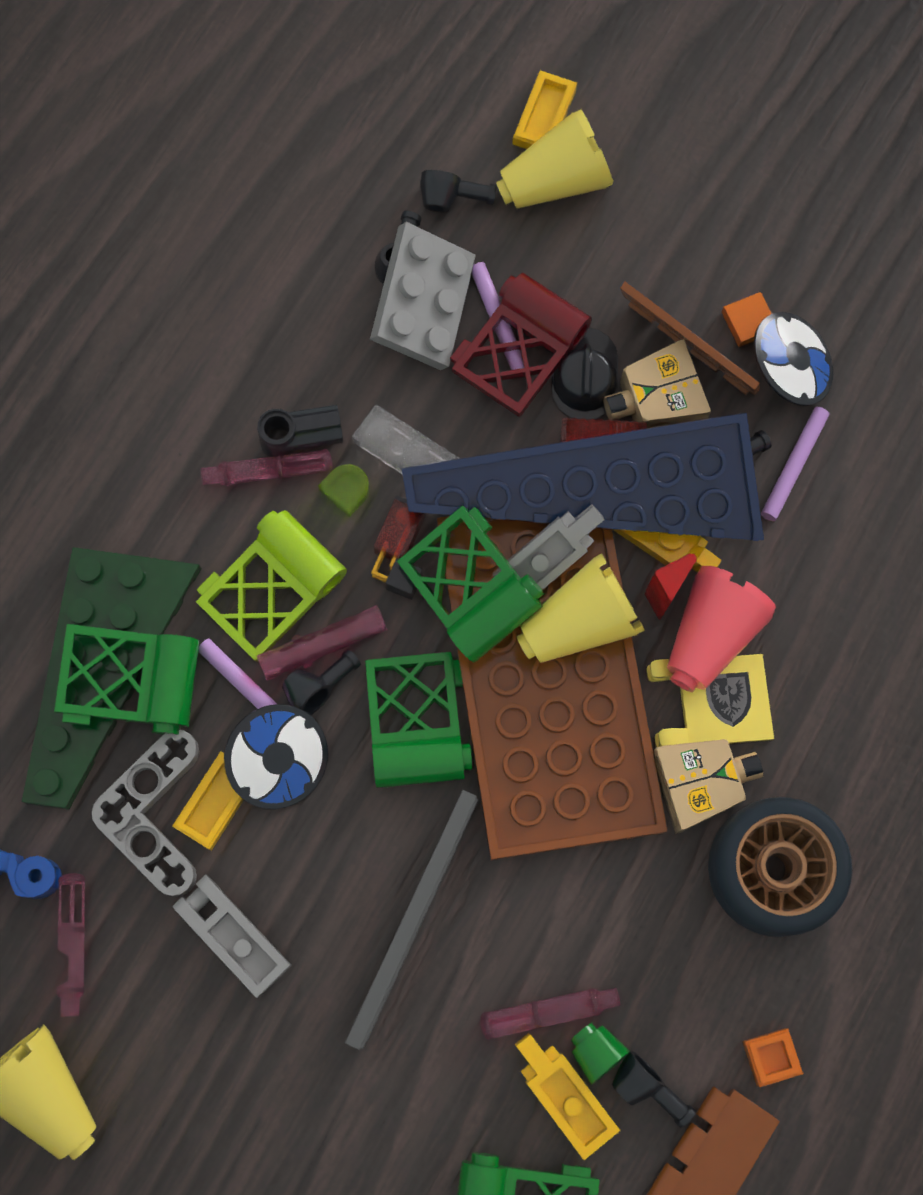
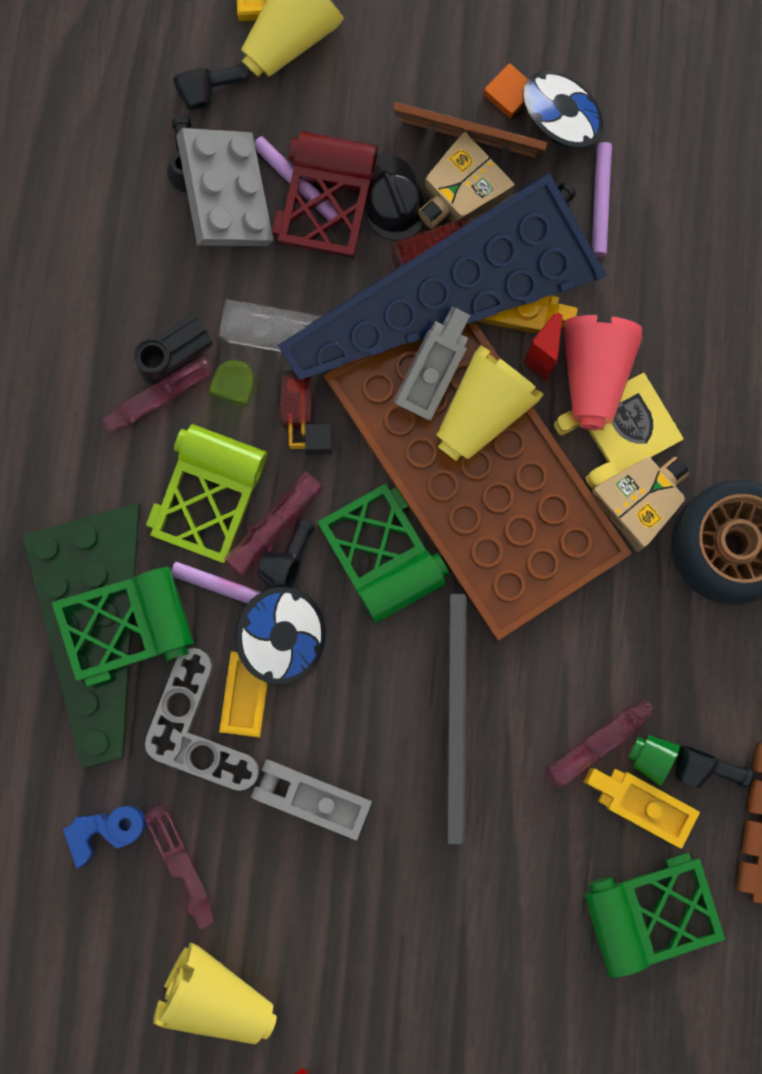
camera: 25 degrees left, 5 degrees up
green piece [397,506,544,663] -> none

